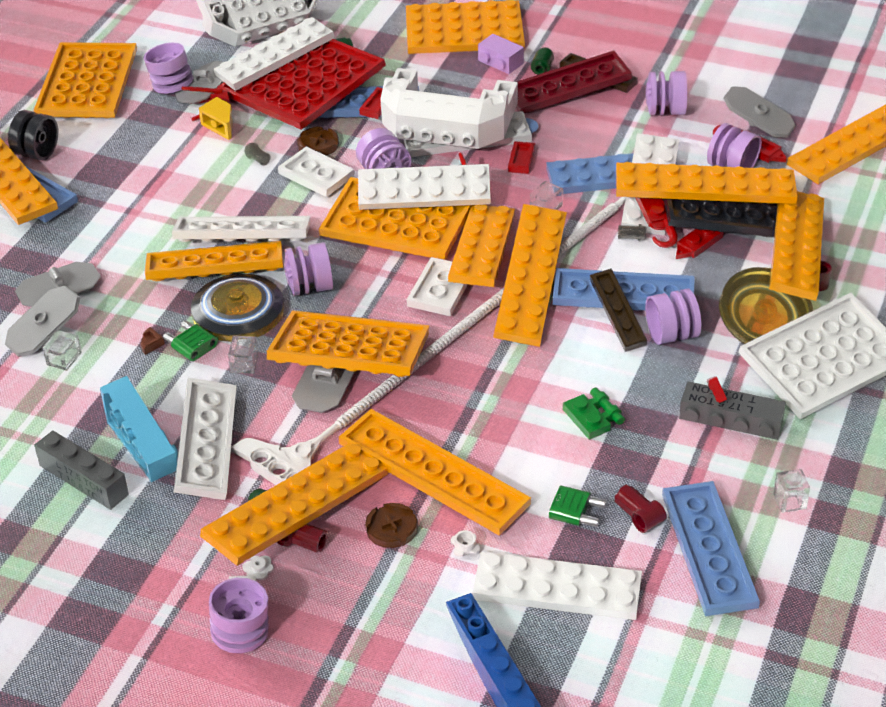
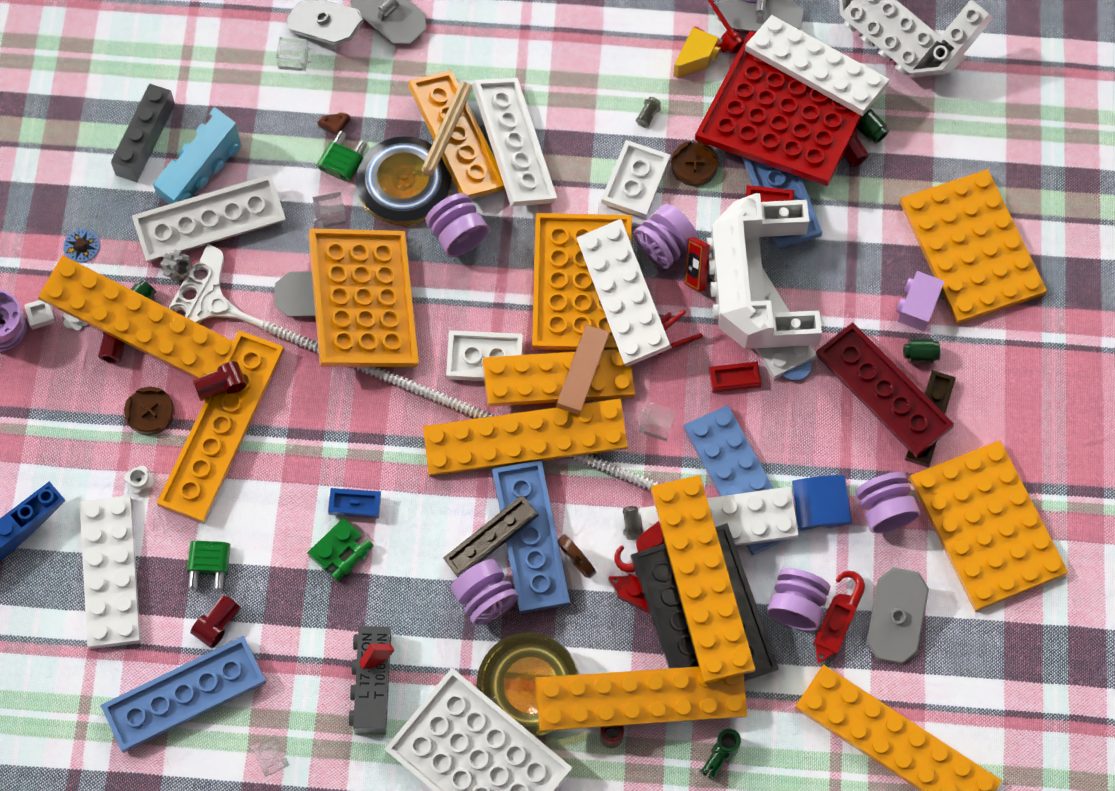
camera: 70 degrees right, 25 degrees up
none -> piece [63,229,100,262]
none -> light grey gear [160,250,192,281]
none -> dark red piece [193,361,247,401]
none -> blue plate [328,488,381,519]
none -> tan axle [422,81,472,176]
none -> nougat tile [556,325,609,415]
none -> reddish brown tile [557,534,597,579]
none -> red tile [684,237,710,292]
none -> dark green pin [700,729,741,781]
none -> blue slope [792,475,852,531]
none -> light orange plate [909,440,1068,612]

